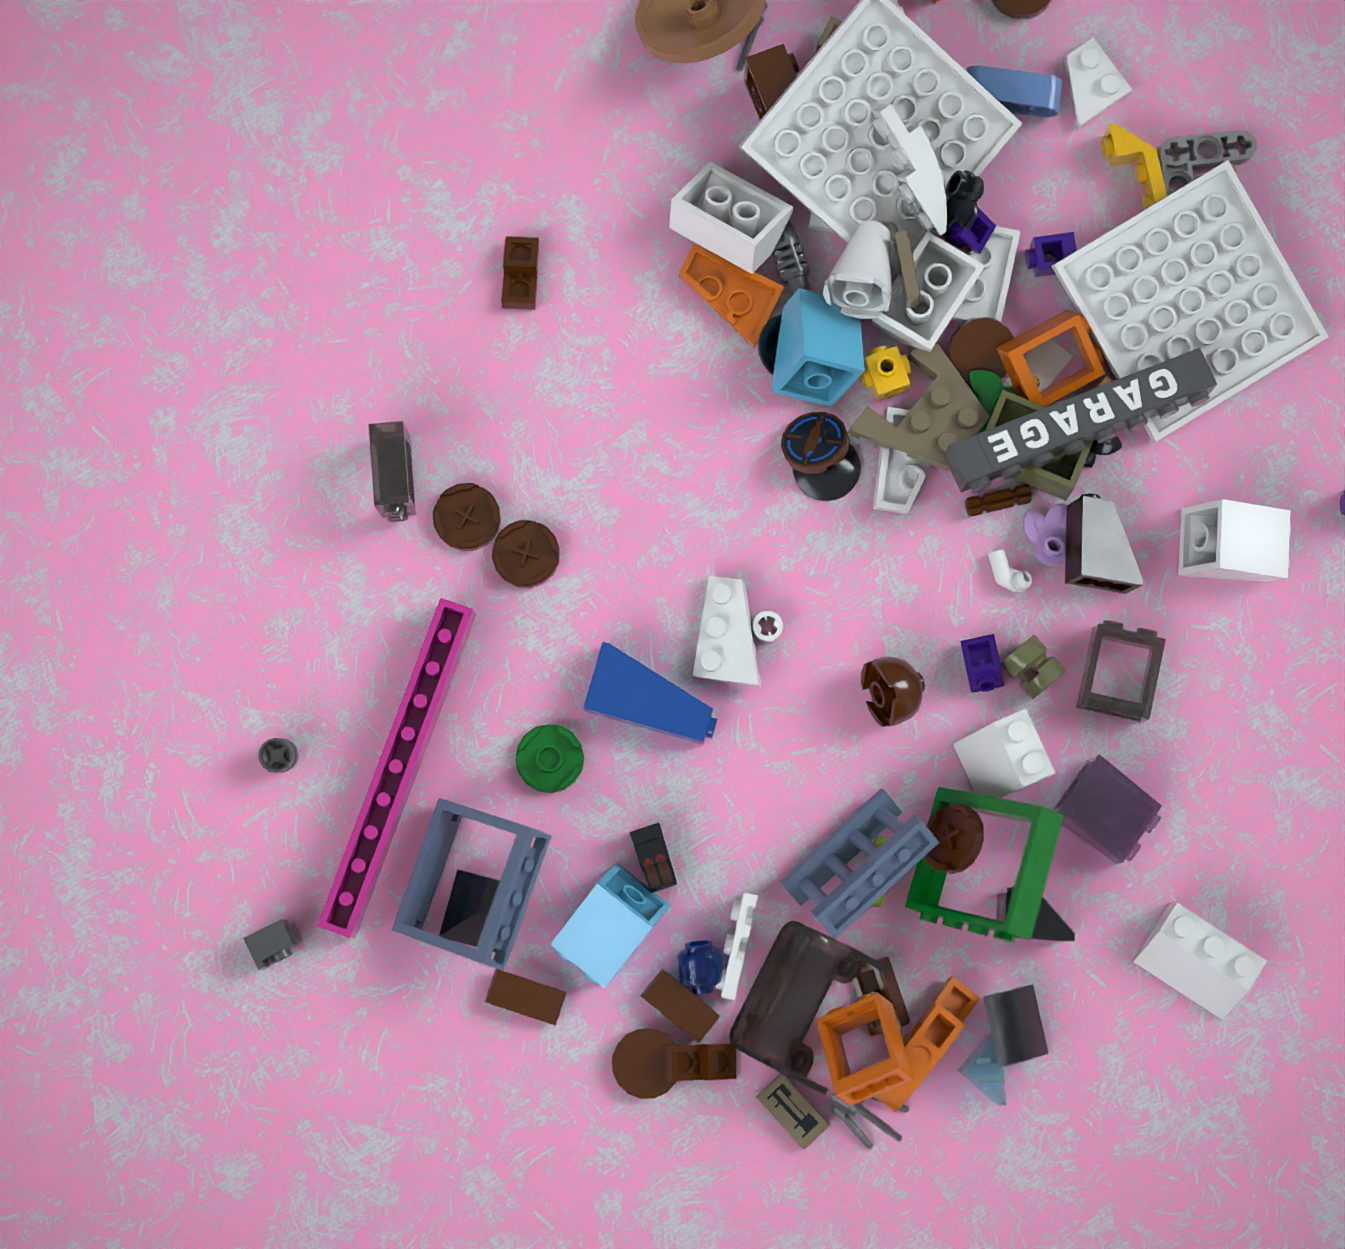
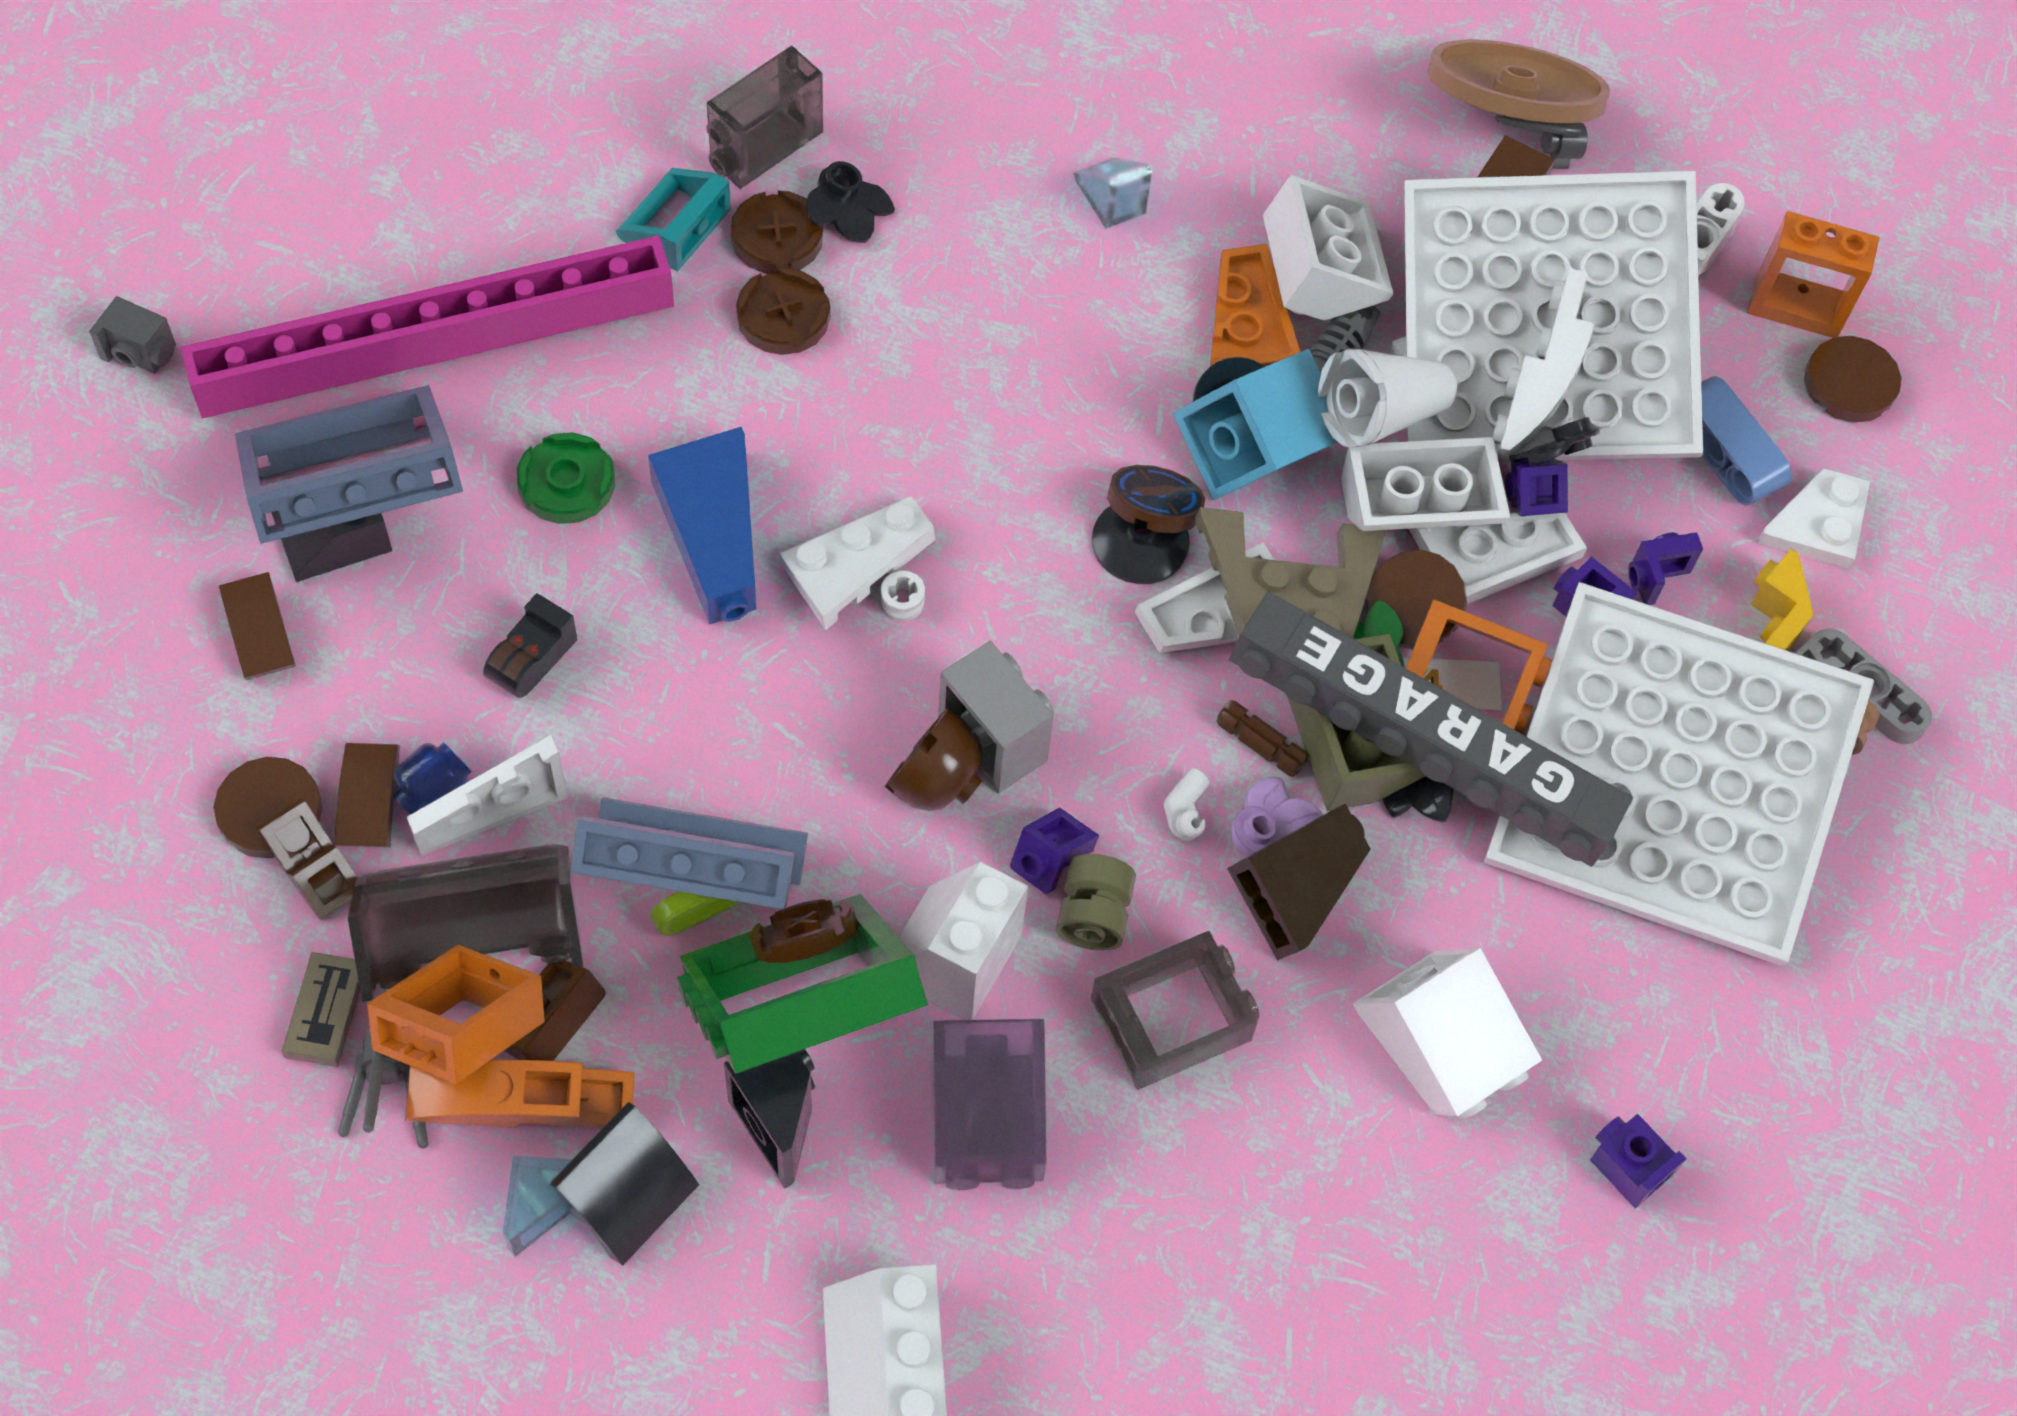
camera: 45 degrees right, 20 degrees down
dark grey wheel [258,738,299,773] -> none
reddish brown slope [501,236,539,310] -> none
medium azure slope [550,863,671,988] -> none
yellow brick [861,345,911,402] -> none
dark tan tile [893,231,921,308] -> none
none -> teal tile [616,168,731,272]
none -> black plate [806,161,895,243]
none -> light grey brick [938,640,1054,793]
none -> clear light blue slope [1073,158,1152,229]
none -> dark purple bracket [1628,532,1703,605]

